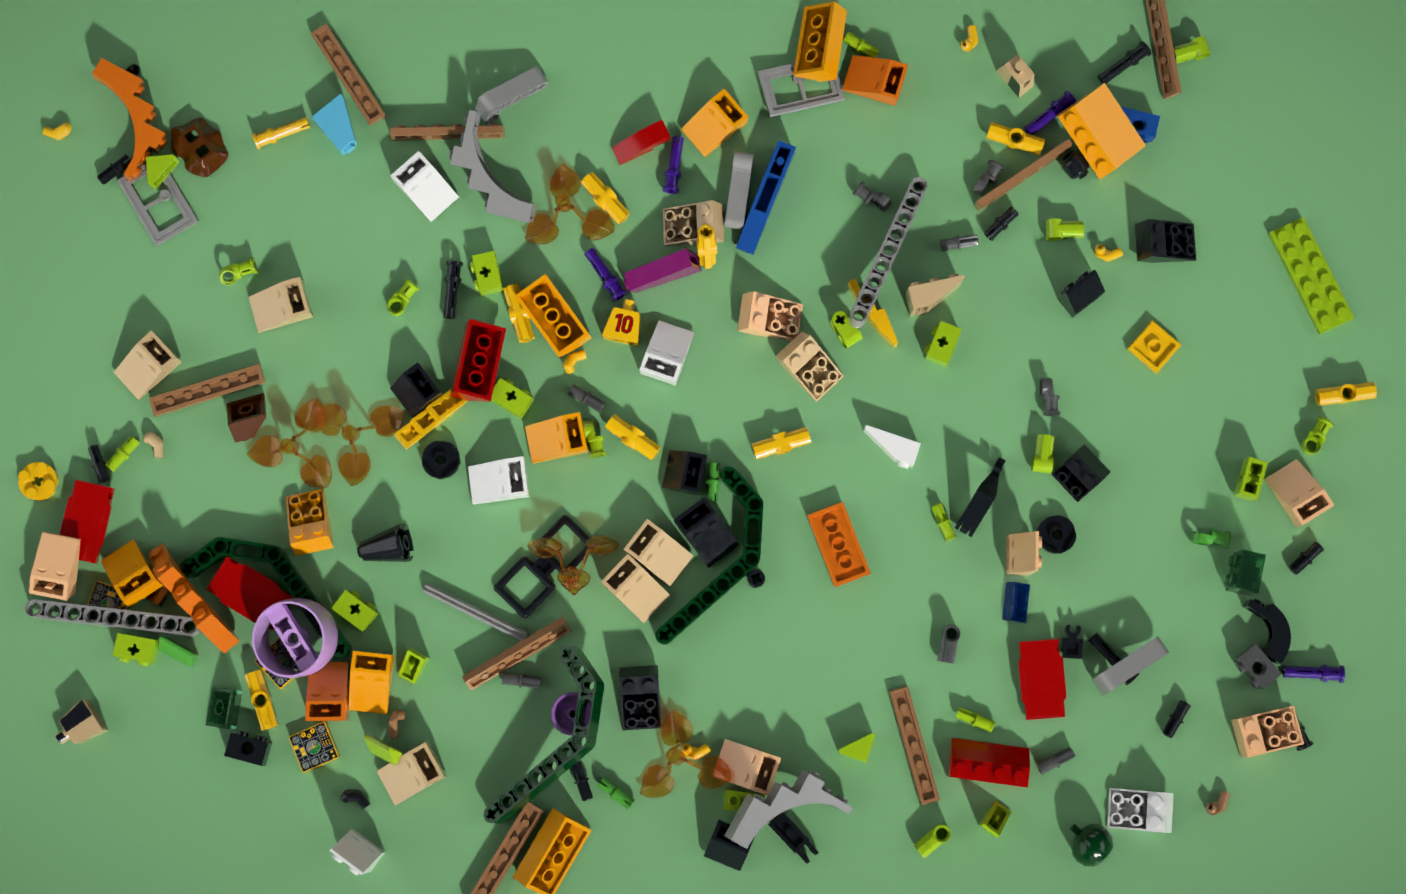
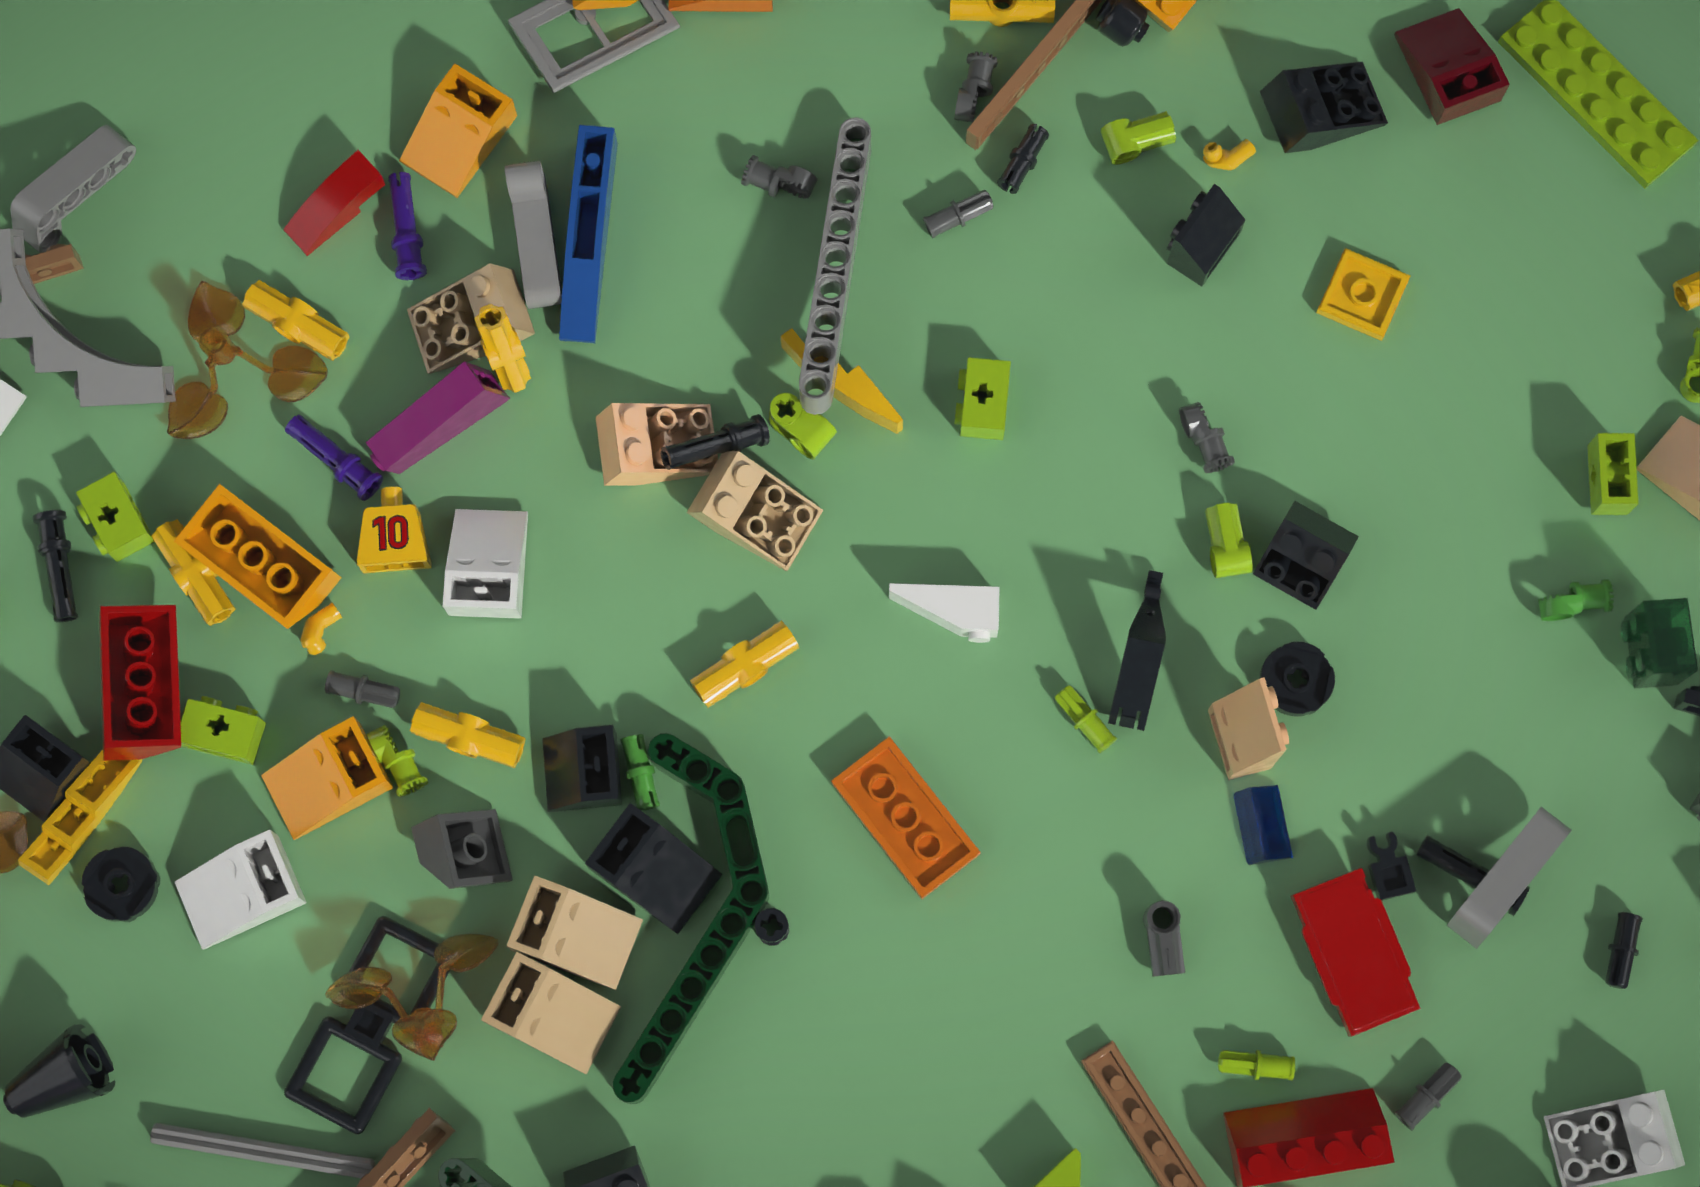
camera: 15 degrees left, 5 degrees down
tan slope [905,273,965,316] -> none
none -> dark grey slope [411,809,513,889]
none -> black pin [660,414,770,470]
none -> dark red slope [1394,8,1510,125]

